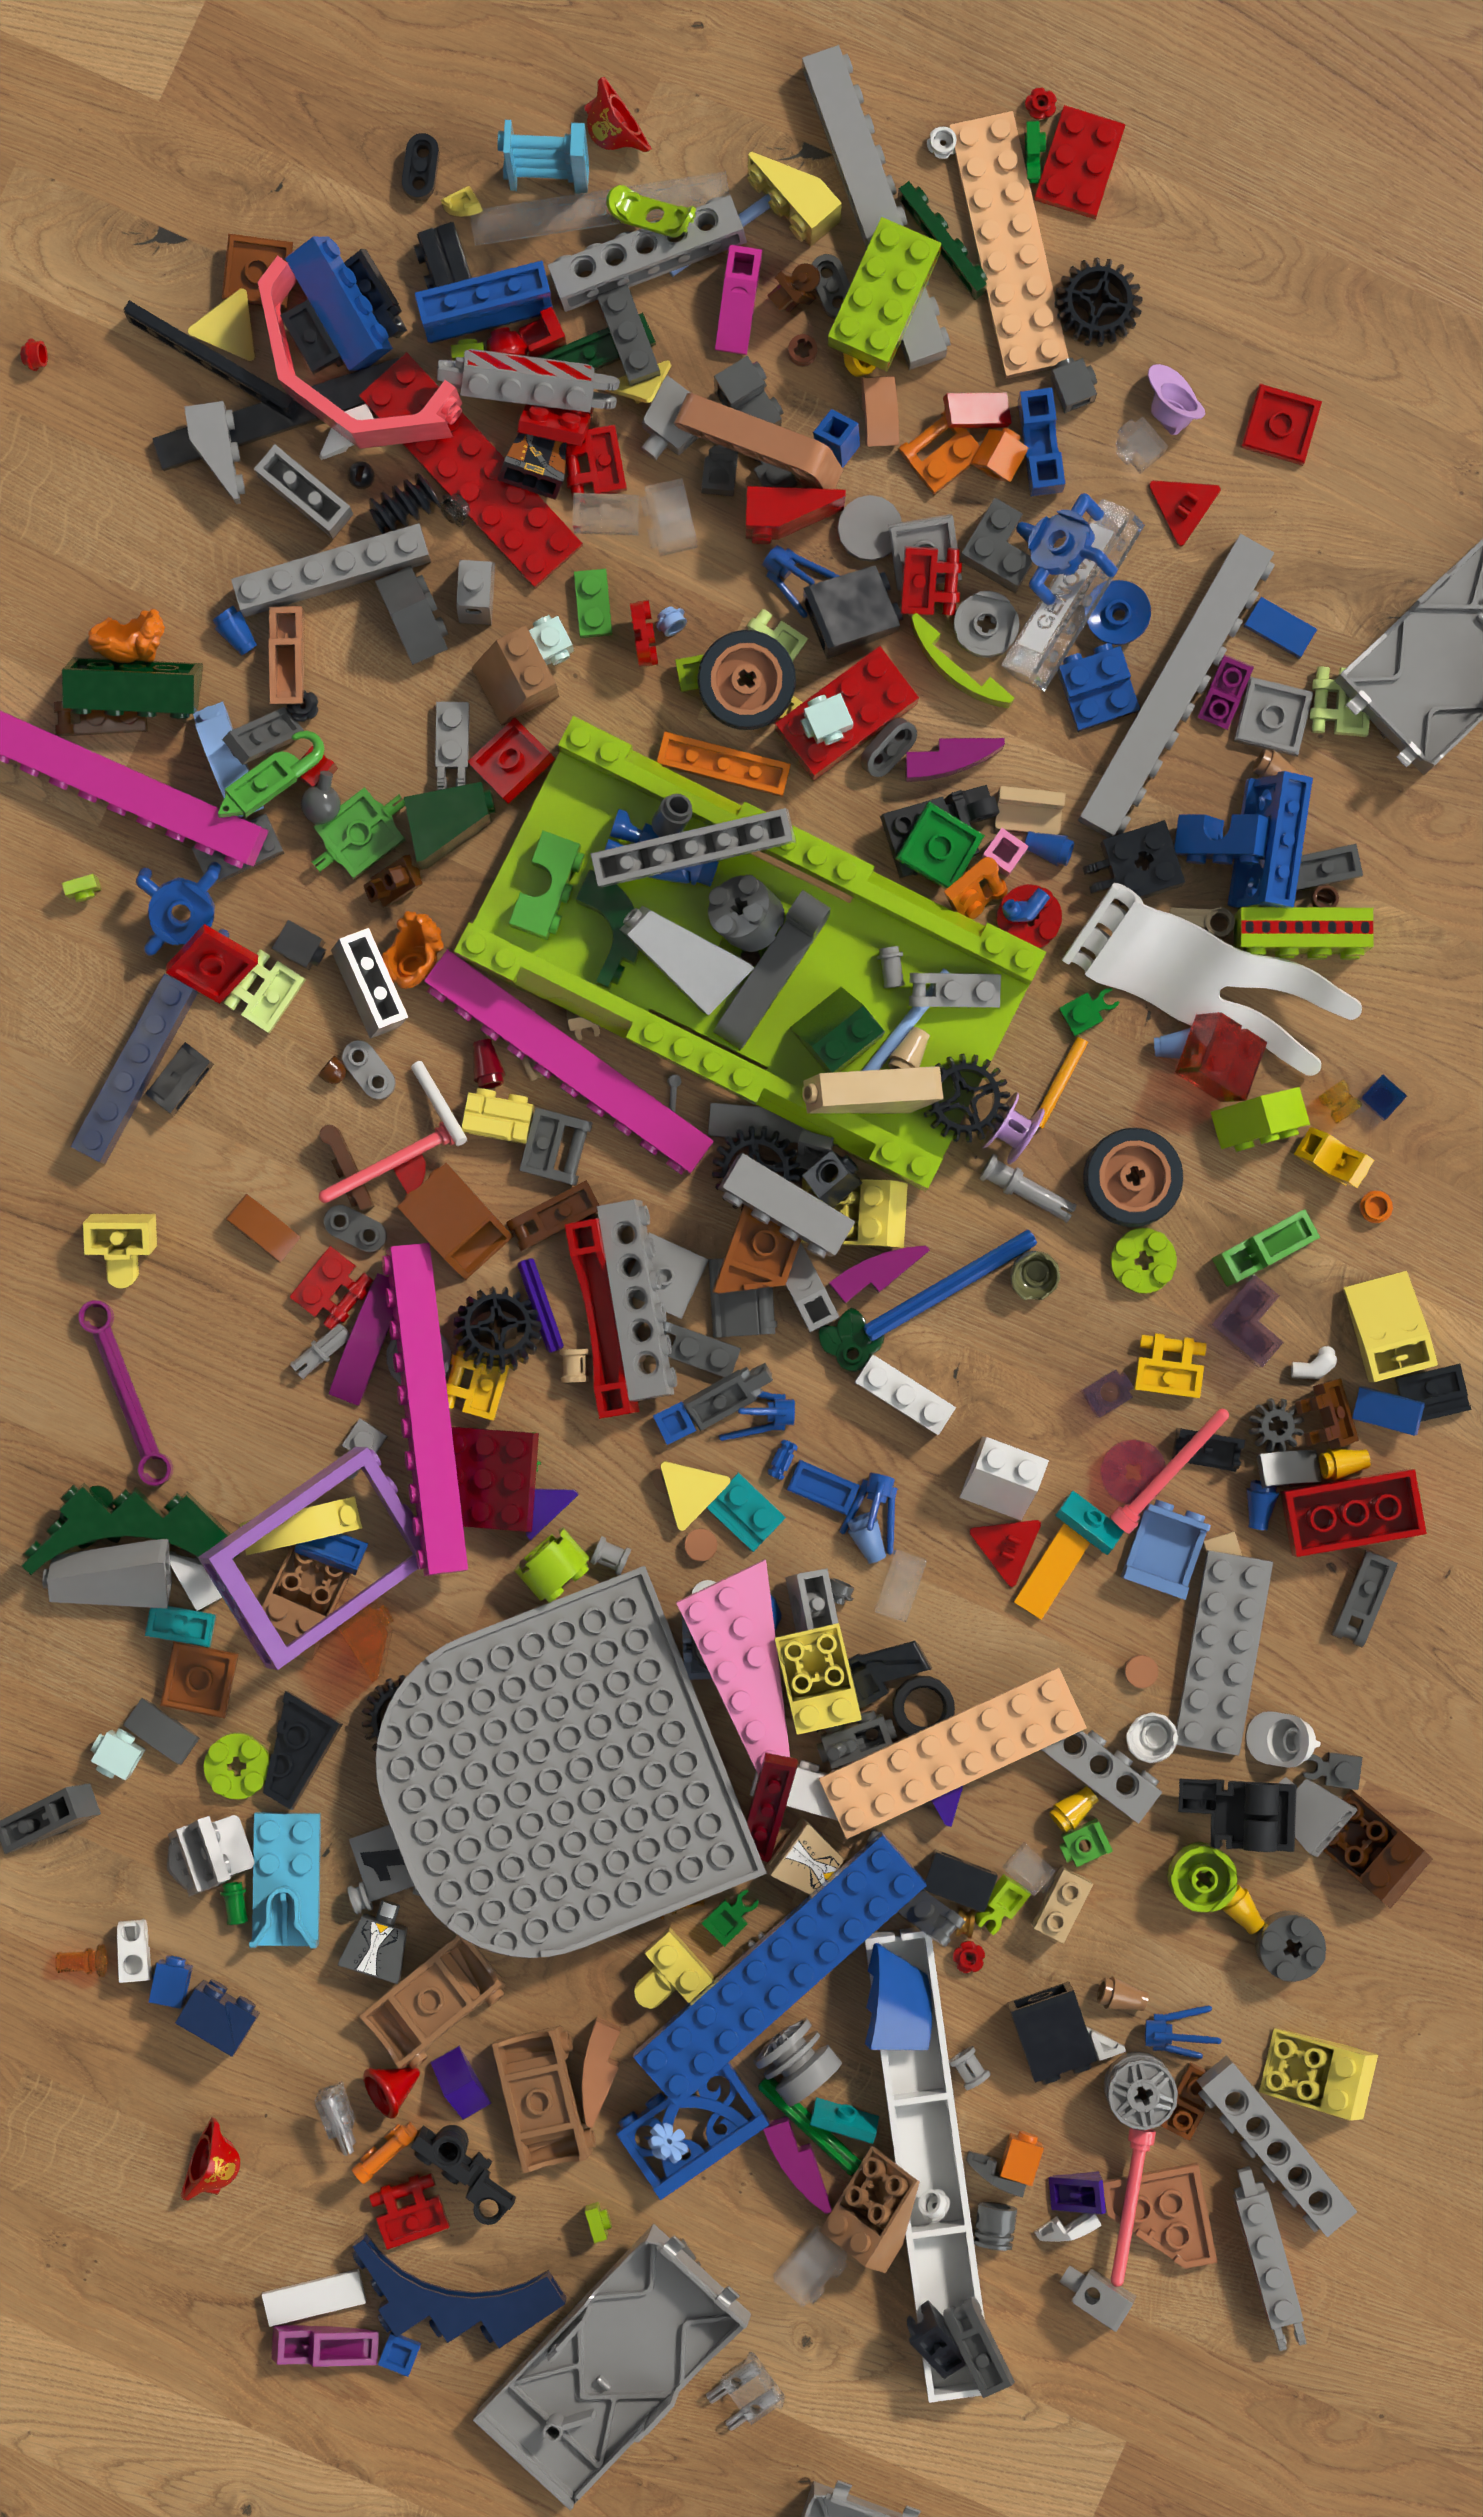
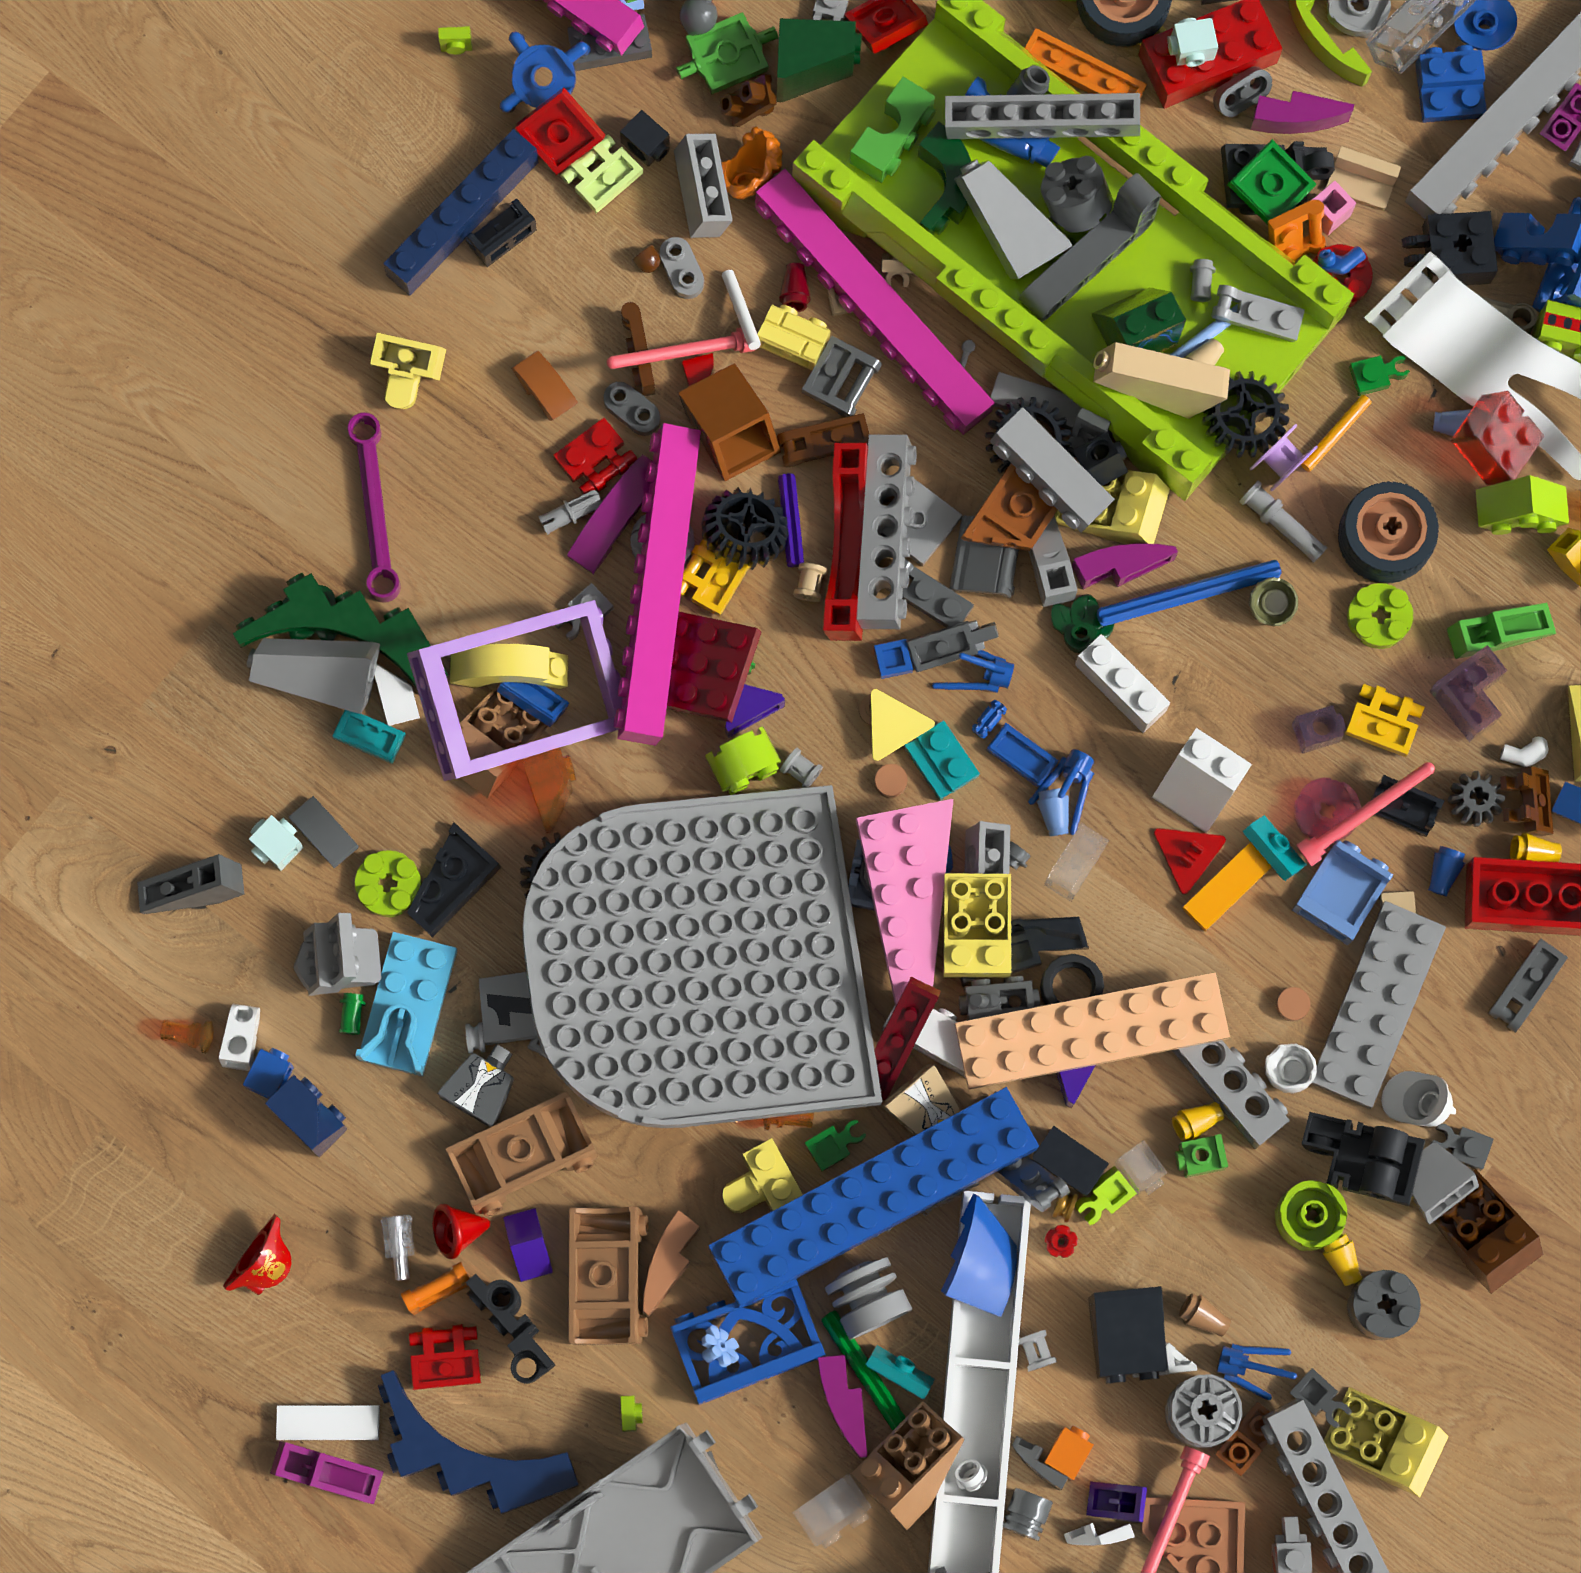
camera: 10 degrees right, 10 degrees down
dark orange plate [160,1641,239,1719] -> none
blue plate [378,2331,421,2377] -> none
blue cone [1025,831,1074,867] -> none
tan brick [1032,1865,1093,1944] -> none
dark grey slope [1256,1450,1322,1489] -> none
none -> dark grey plate [1290,1368,1352,1429]

